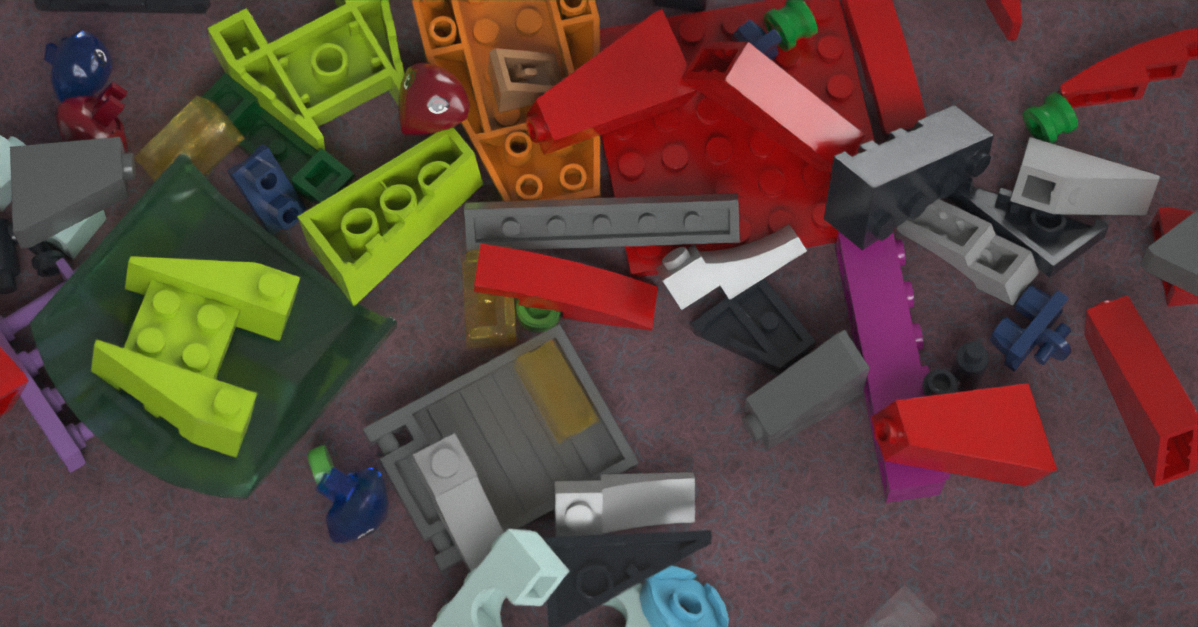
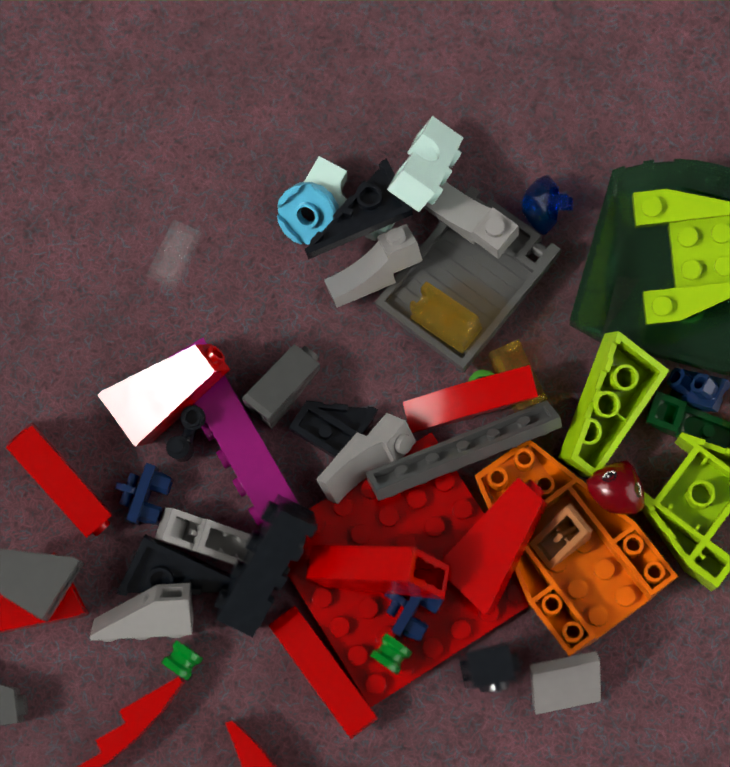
camera: 160 degrees right, 10 degrees up
bright green tile [307,445,340,494] -> none

